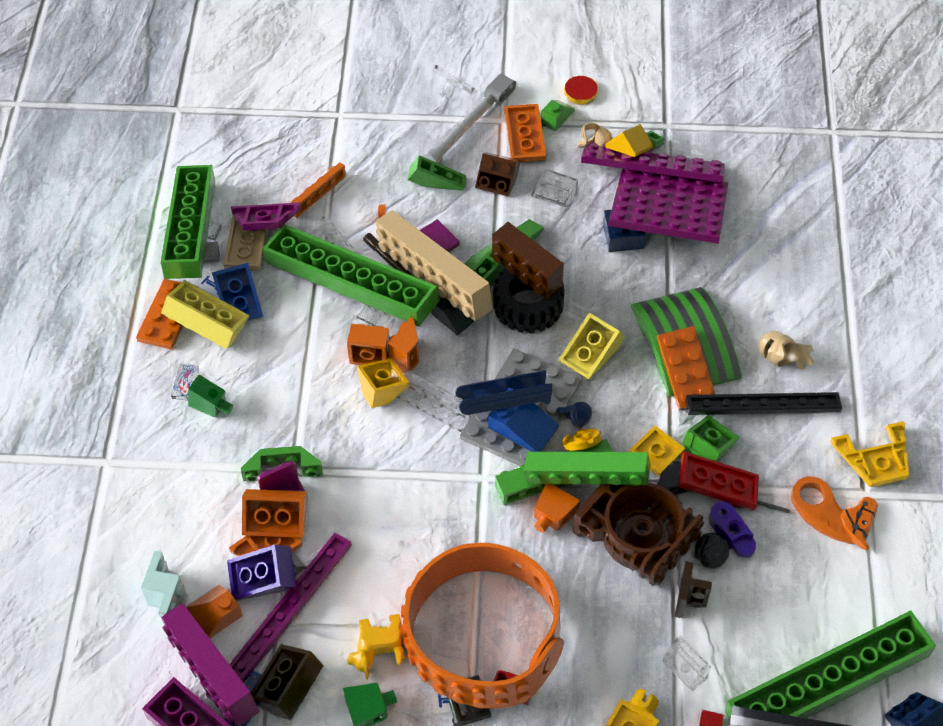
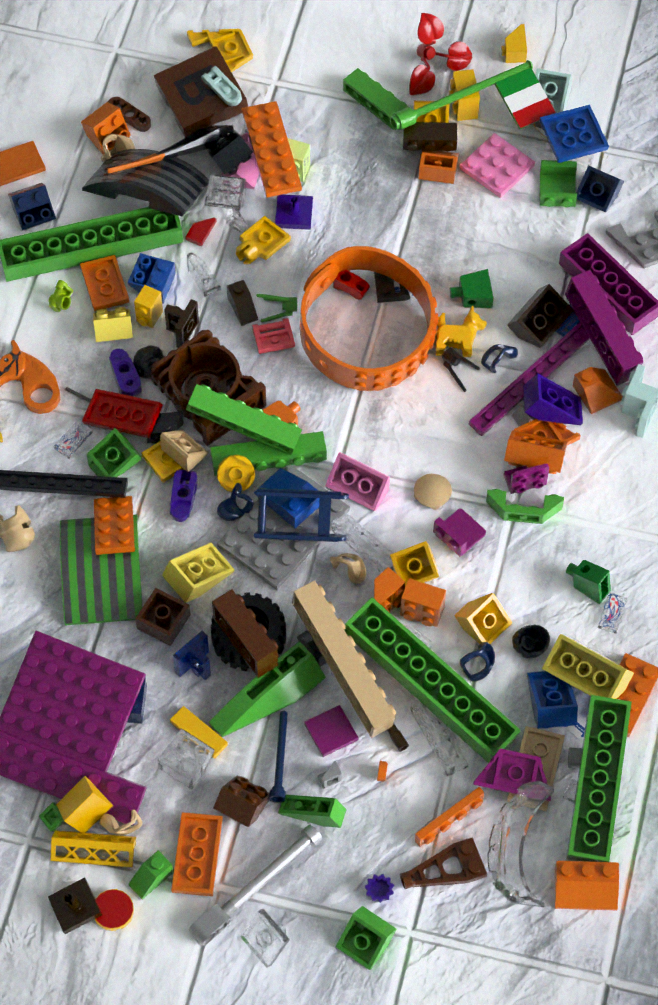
camera: 170 degrees left, 5 degrees up
none -> lime plate [48,280,74,312]
none -> dark brown tile [48,877,102,934]
none -> yellow fence [51,830,136,867]
none -> clear tile [54,420,93,459]
none -> orange plate [80,255,130,312]
none -> light yellow slope [93,307,133,342]
none -> blue slope [128,253,176,304]
none -> yellow brick [134,285,163,328]
none -> reddish brown brick [135,588,191,646]
none -> tan slope [160,430,209,472]
none -> dark purple piece [170,469,198,522]
none -> yellow tile [170,706,228,759]
none -> clear blue bracket [173,630,211,680]
none -> dark brown slope [227,280,258,326]
none -> coral plate [252,318,295,354]
none -> bright green plant [256,294,297,323]
none -> dark blue piece [269,711,288,803]
none -> light grey slope [318,761,342,788]
none -> bright pink slope [325,452,390,511]
none -> tan piece [330,553,366,584]
none -> bright green slope [336,906,397,970]
none -> dark purple piece [365,874,394,903]
none -> reddish brown plate [400,837,487,889]
none -> tan dish [414,474,452,510]
none -> magenta bracket [433,509,486,557]
none -> black plant [442,347,480,392]
none -> yellow slope [454,593,512,644]
none -> dark blue piece [460,642,495,682]
none -> dark blue piece [481,344,518,373]
none -> clear windscreen [487,781,554,907]
none -> black hair [512,625,550,658]
none -> orange slope [554,861,619,911]

